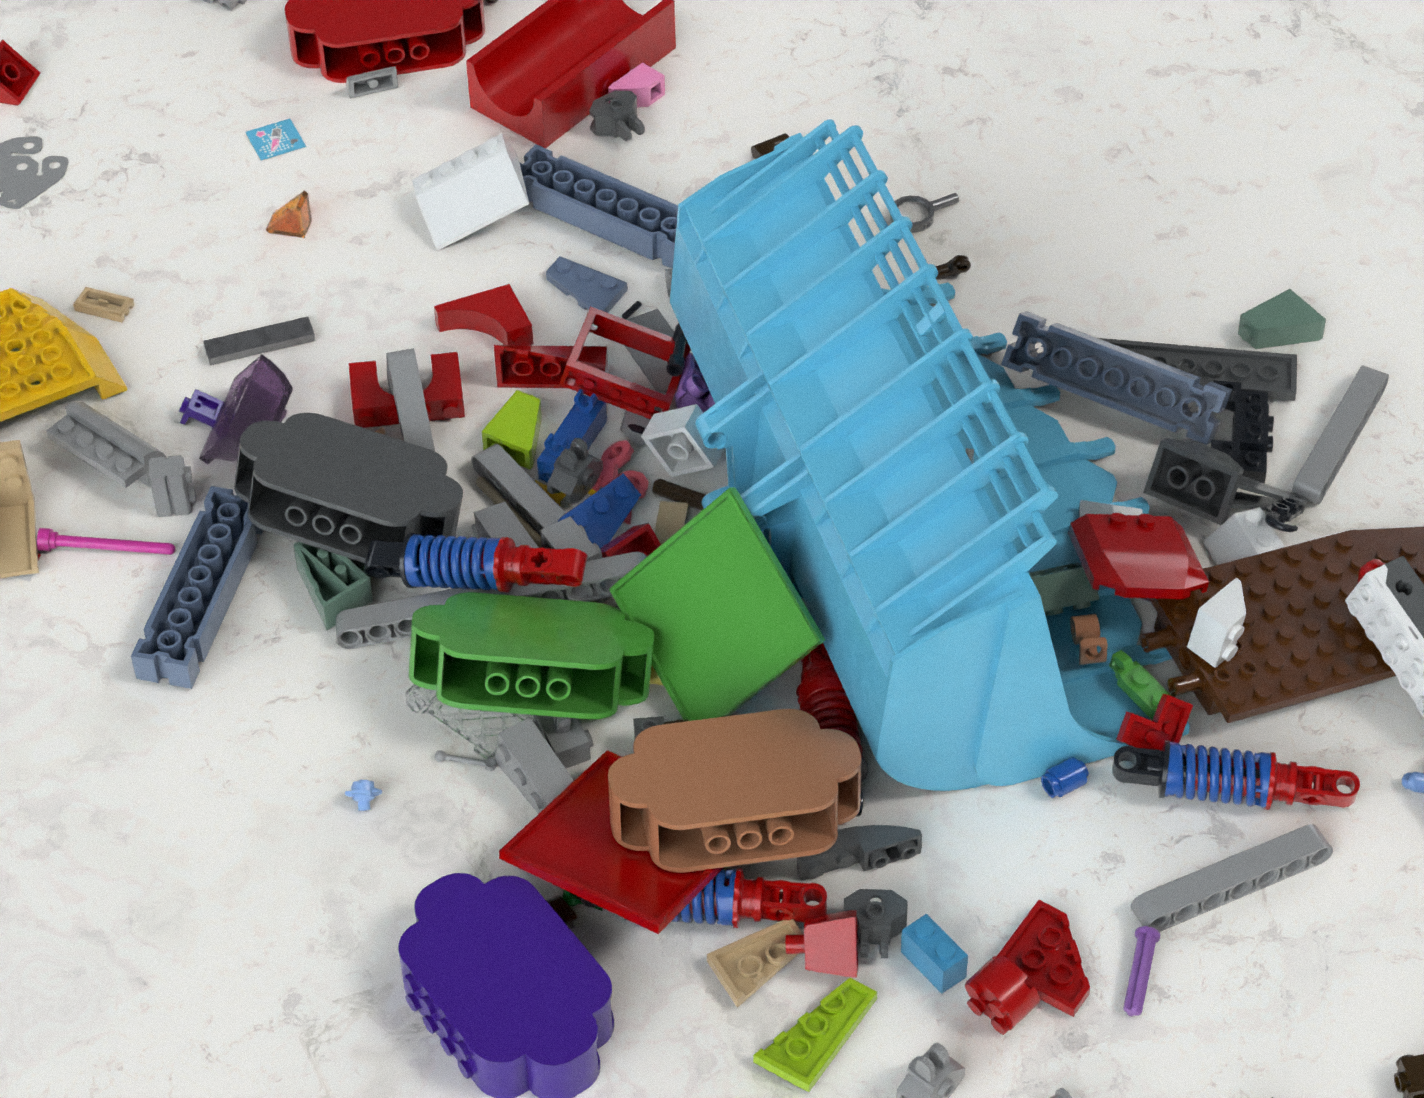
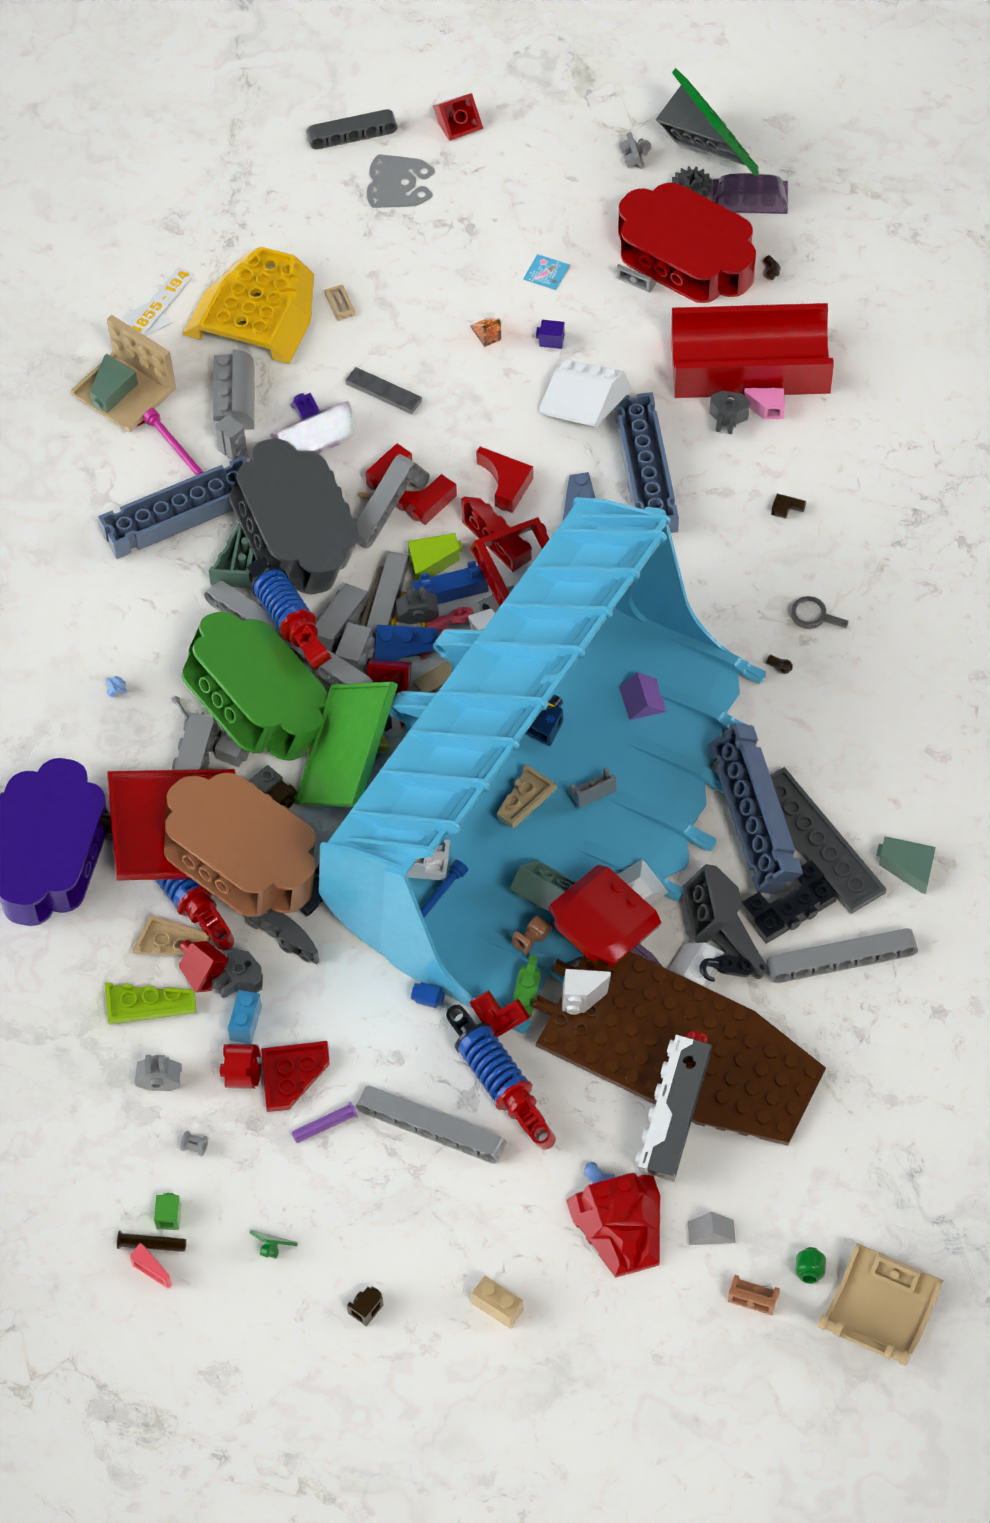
camera: 50 degrees right, 10 degrees up
none -> dark purple brick [536,319,565,349]

